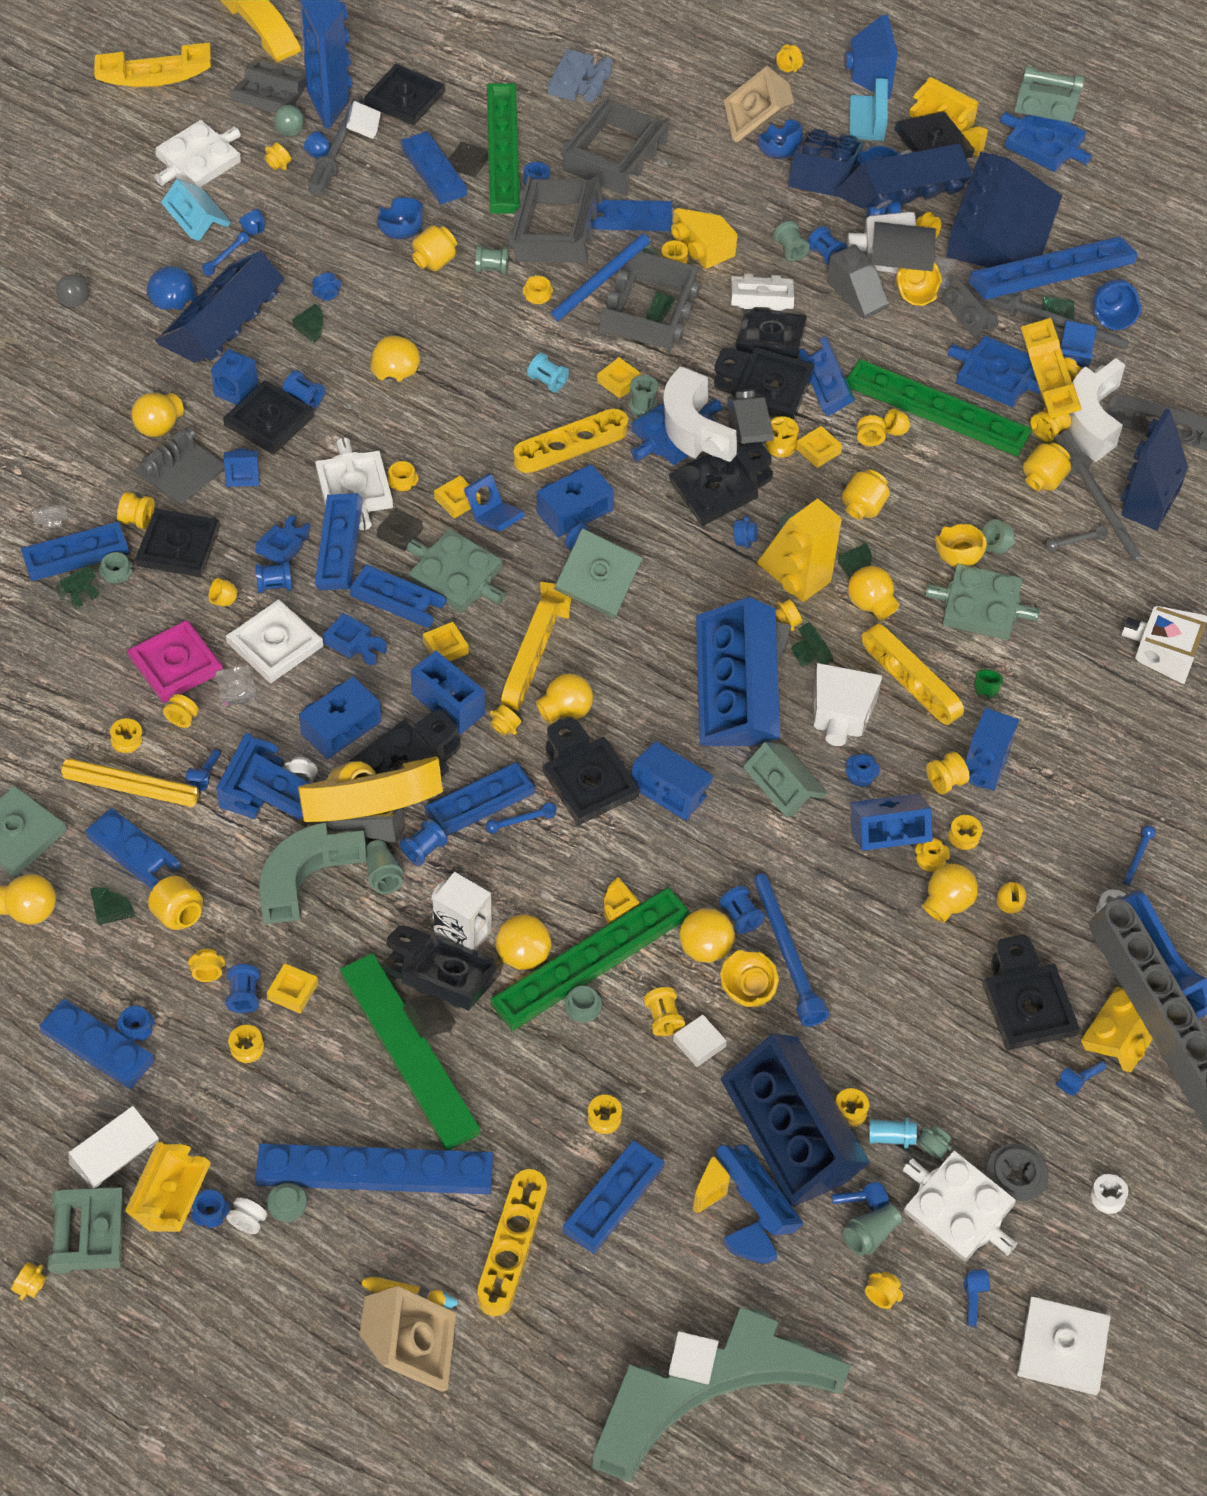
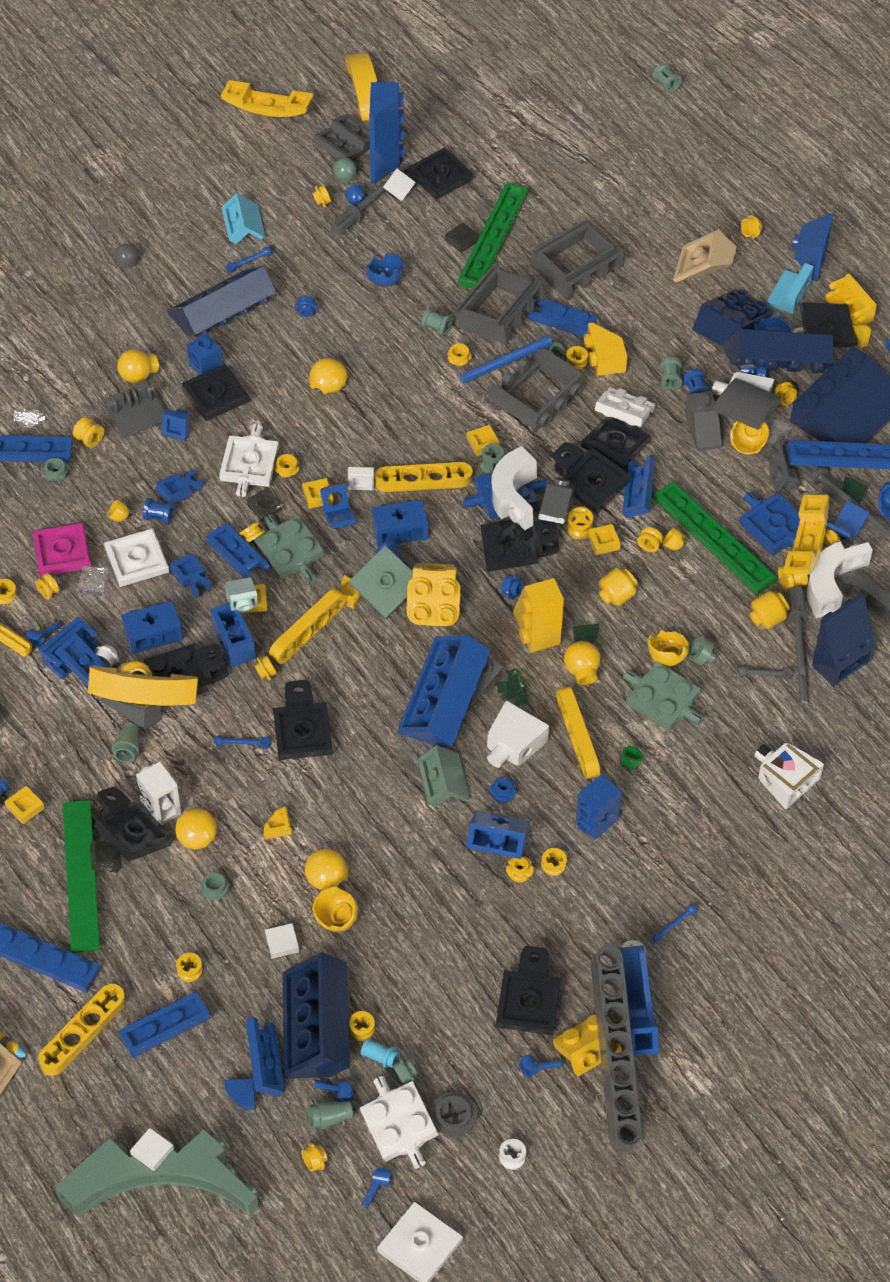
camera: 25 degrees right, 0 degrees up
clear green tile [54,565,98,609] -> none
black plate [135,508,220,578] -> none
blue hair [147,266,197,310] -> none
white plate [155,120,241,187] -> none
blue hinge [239,209,266,236] -> none
sand green arch [259,823,367,924] -> none
blue bush [282,370,325,409] -> none
clear green tile [292,304,324,343] -> none
blue plate [315,493,363,590] -> none
blue bush [399,819,448,866] -> none
blue plate [401,131,467,205] -> none
yellow head [411,225,458,272] -> none
blue tile [424,762,535,836] -> none
green tile [490,887,690,1031] -> none
blue bush [523,162,550,185] -> none
medium azure bush [527,353,569,393] -> none
yellow piece [536,673,593,725] -> none
sand blue plate [548,49,613,103] -> none
blue hinge [631,741,714,821] -> none
yellow bush [643,987,685,1036] -> none
clear green tile [646,291,675,323] -> none
yellow slope [693,1156,730,1214] -> none
blue bush [719,885,765,935] -> none
blue piece [754,873,829,1027] -> none
blue hair [757,119,803,159] -> none
yellow plate [775,599,802,631] -> none
yellow piece [922,864,978,923] -> none
yellow wheel [926,751,970,794] -> none
yellow hinge [996,882,1027,914] -> none
none -> light aqua slope [225,577,257,611]
none -> yellow bush [239,521,265,543]
none -> white tile [348,467,374,490]
none -> yellow piece [407,563,460,626]

